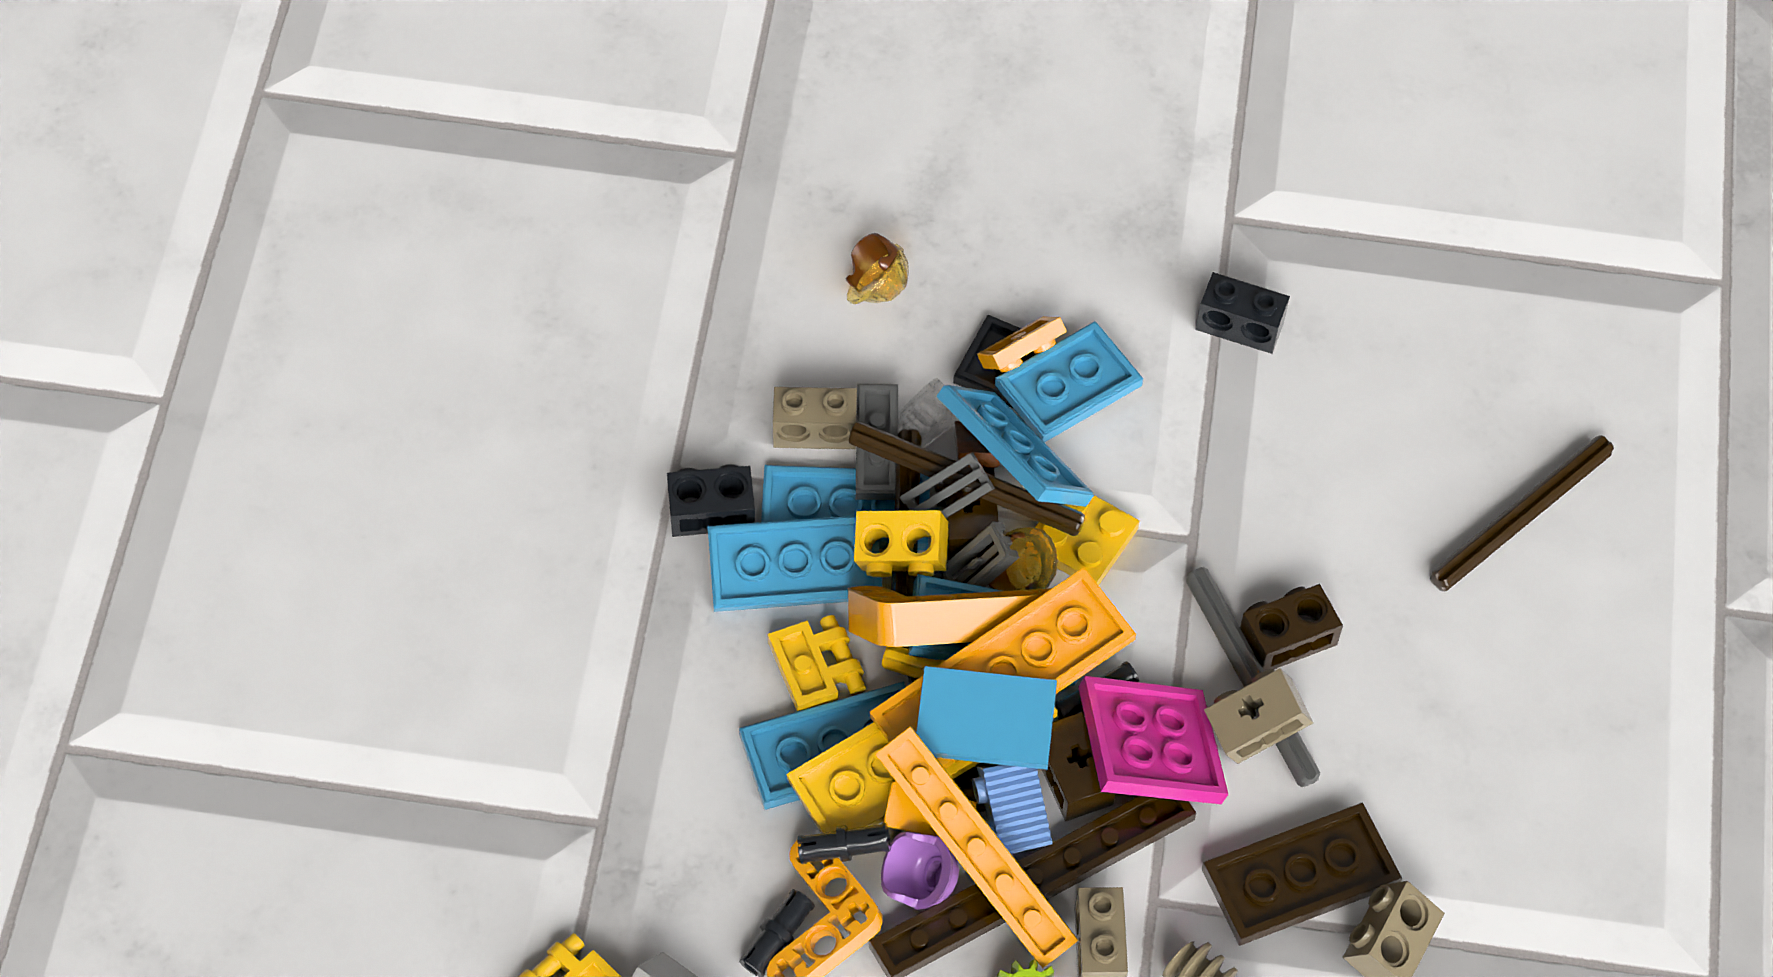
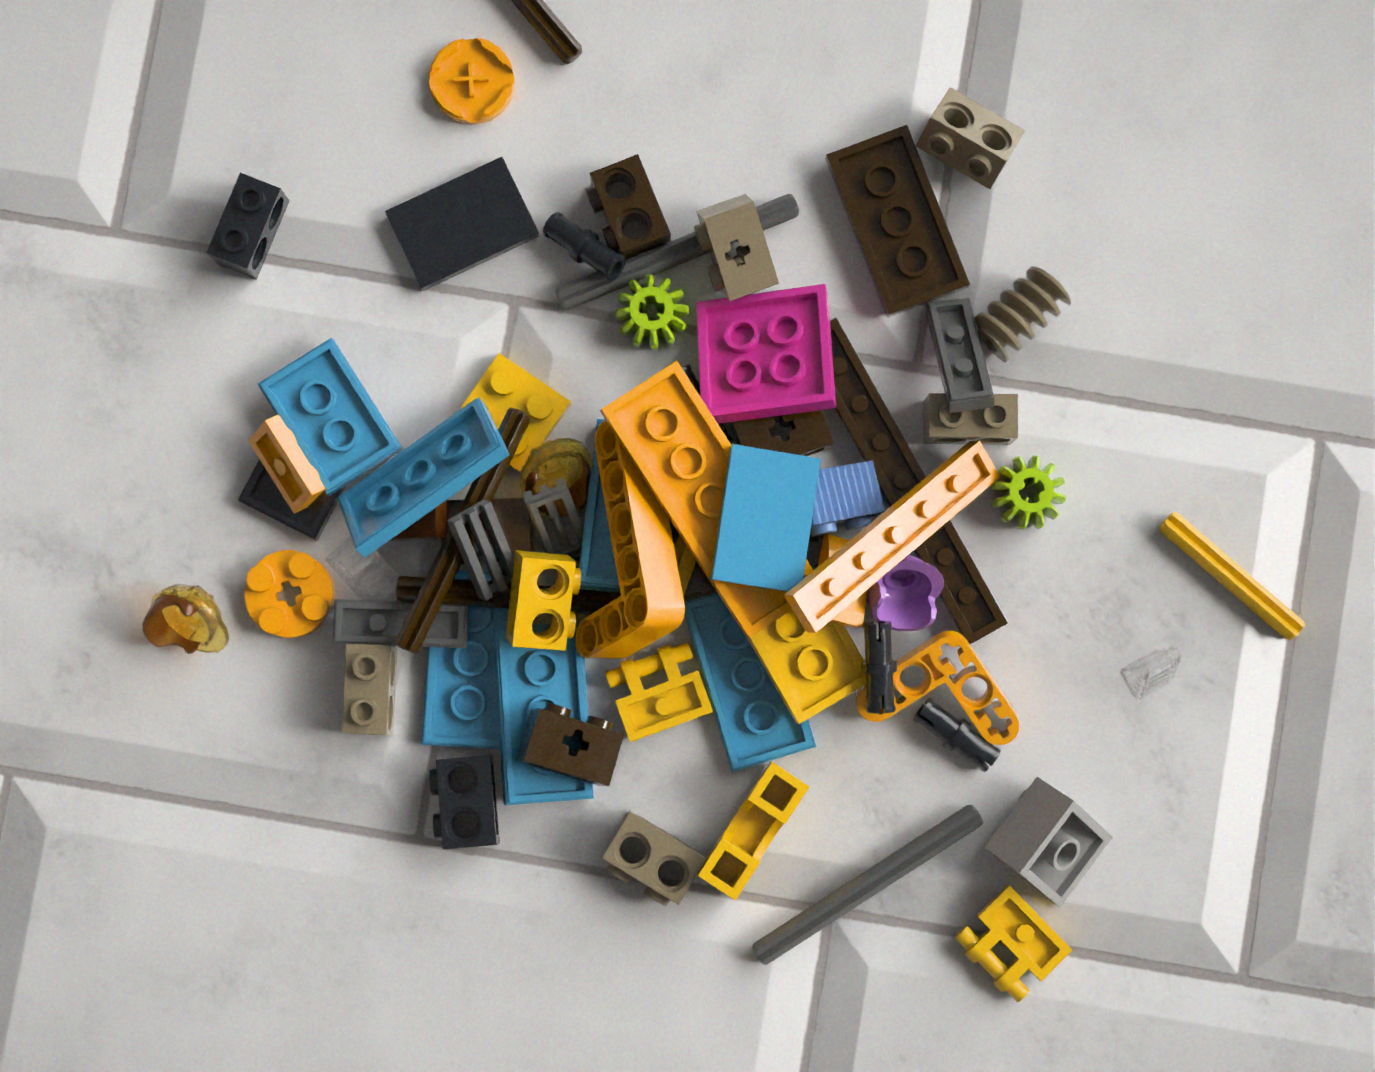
camera: 90 degrees left, 25 degrees up
none -> light orange plate [244,550,335,638]
none -> black tile [385,157,540,291]
none -> light orange tile [429,38,515,125]
none -> dark brown brick [516,703,624,786]
none -> black pin [543,212,626,281]
none -> dark tan brick [602,810,707,907]
none -> lime gear [615,275,689,350]
none -> yellow arch [697,761,810,901]
none -> dark grey axle [752,805,983,965]
none -> dark grey tile [926,298,994,413]

